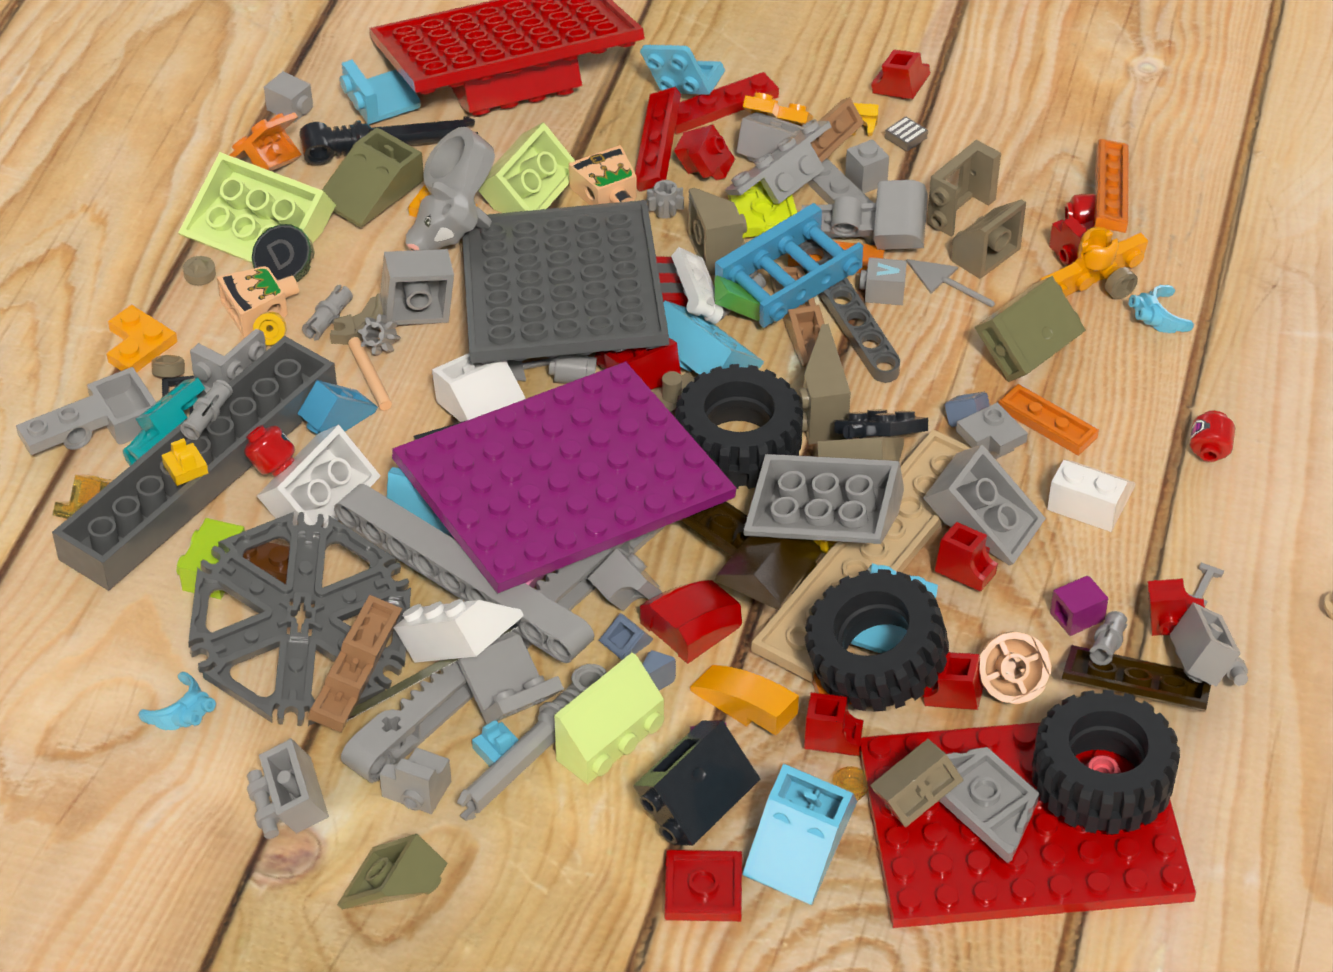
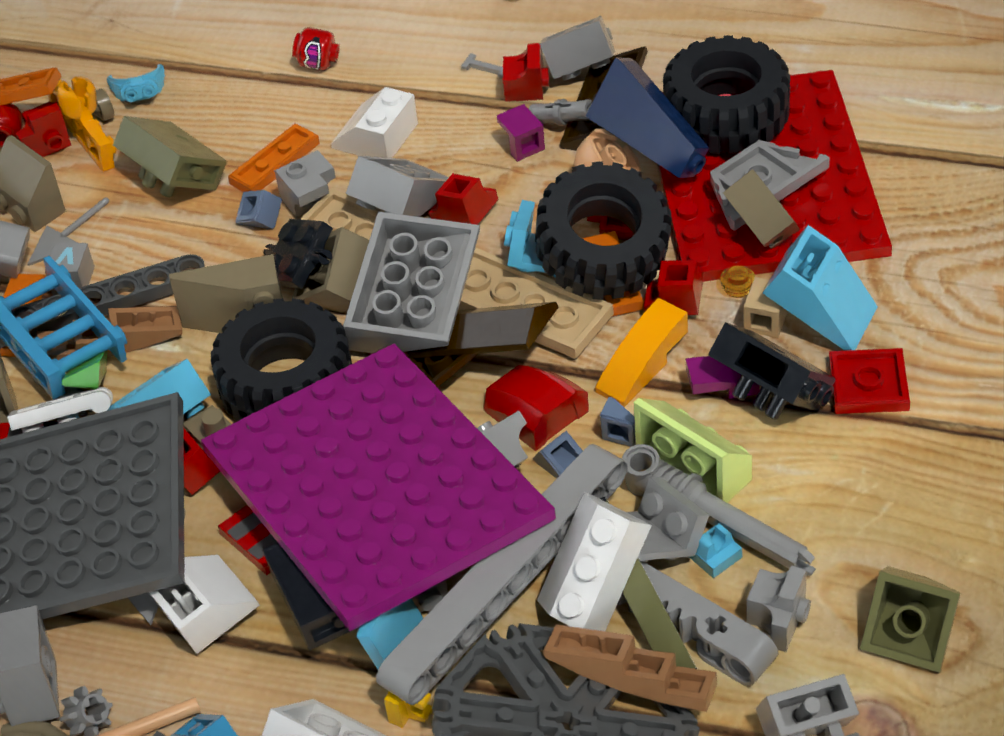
camera: 85 degrees left, 0 degrees up
none -> dark blue slope [586,57,709,178]

